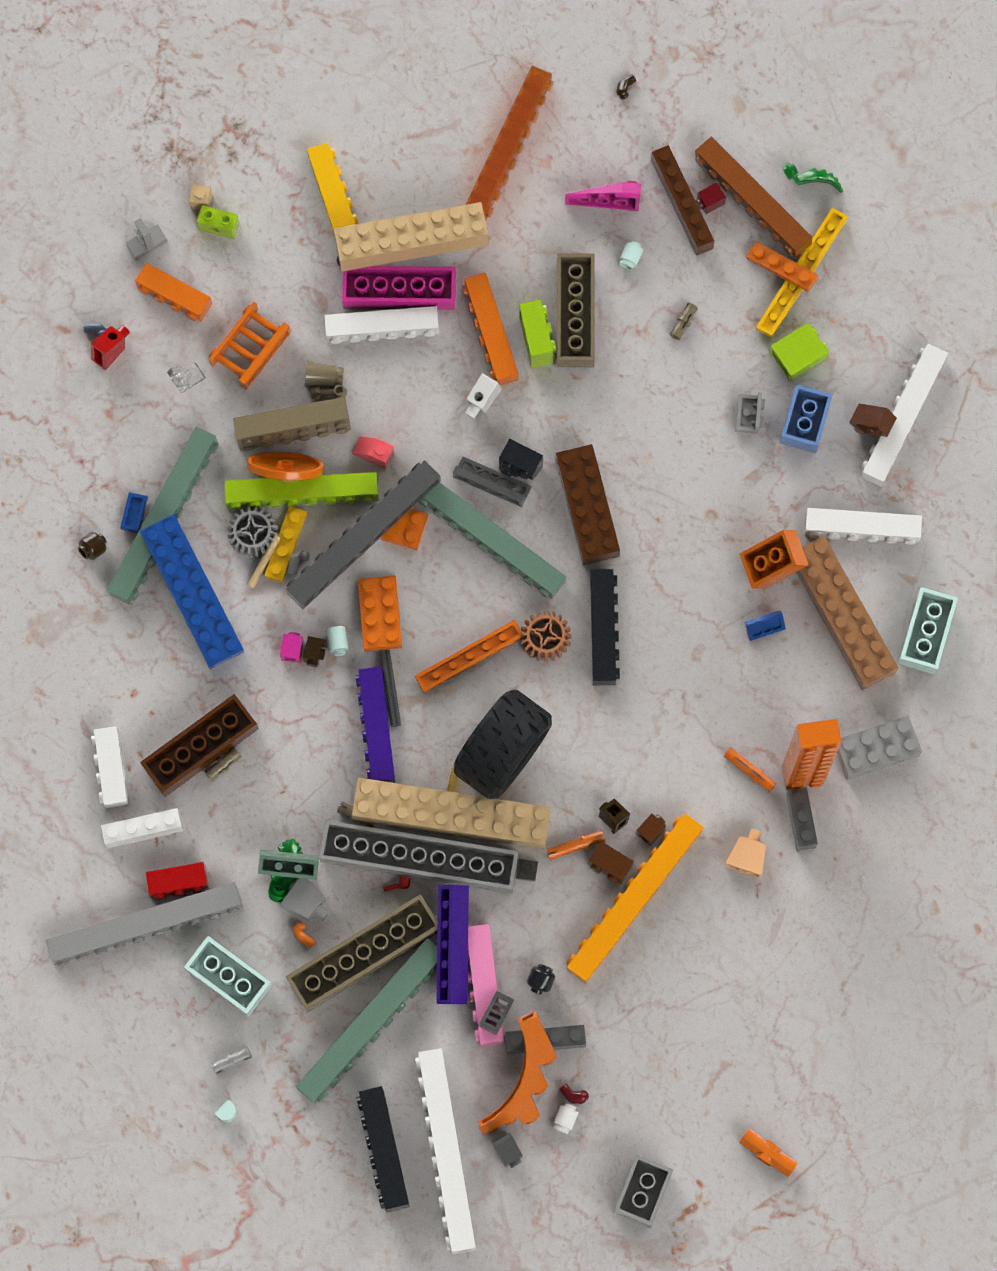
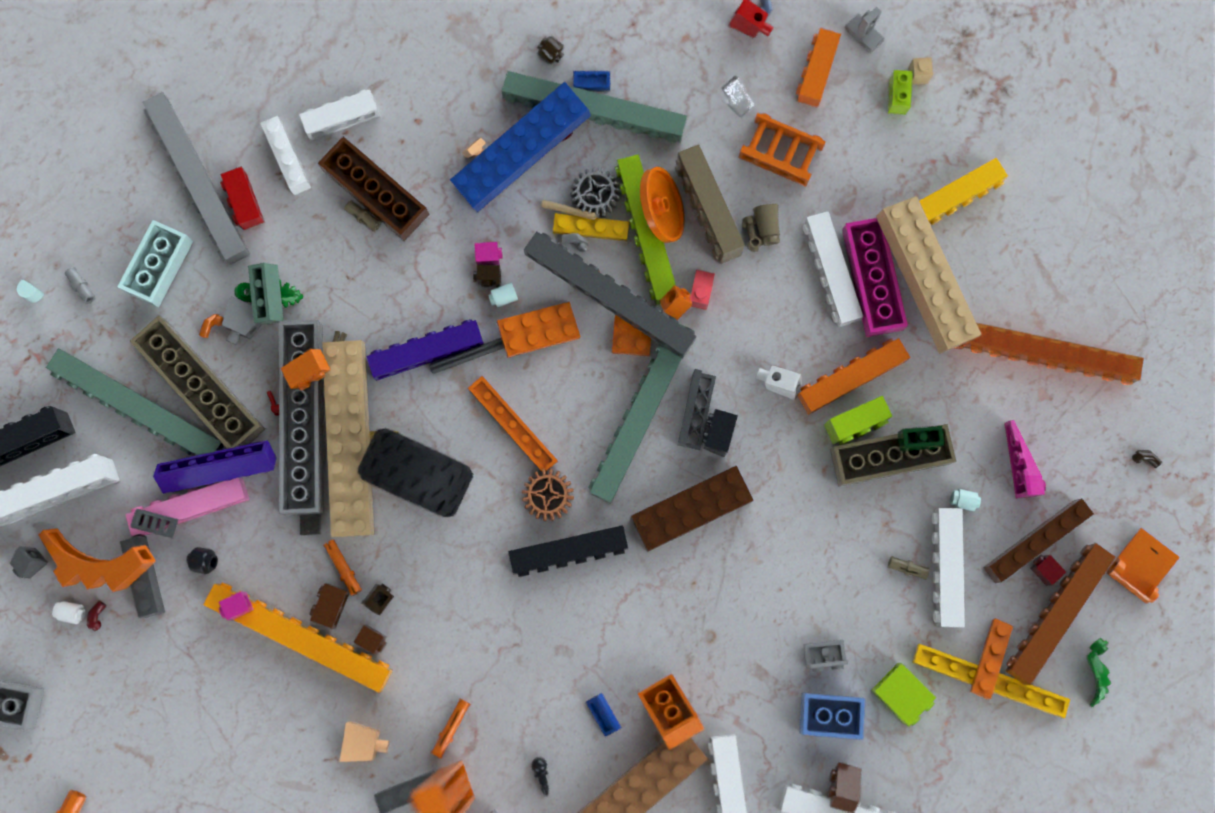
camera: 75 degrees right, 5 degrees up
none -> dark pink brick [219,591,254,620]
none -> orange brick [281,349,331,390]
none -> light nougat plate [462,138,486,158]
none -> black bar [531,757,549,796]
none -> orange brick [660,285,693,320]
none -> dark green brick [898,425,944,451]
none -> white brick [932,508,965,627]
none -> orange door [1107,528,1180,604]

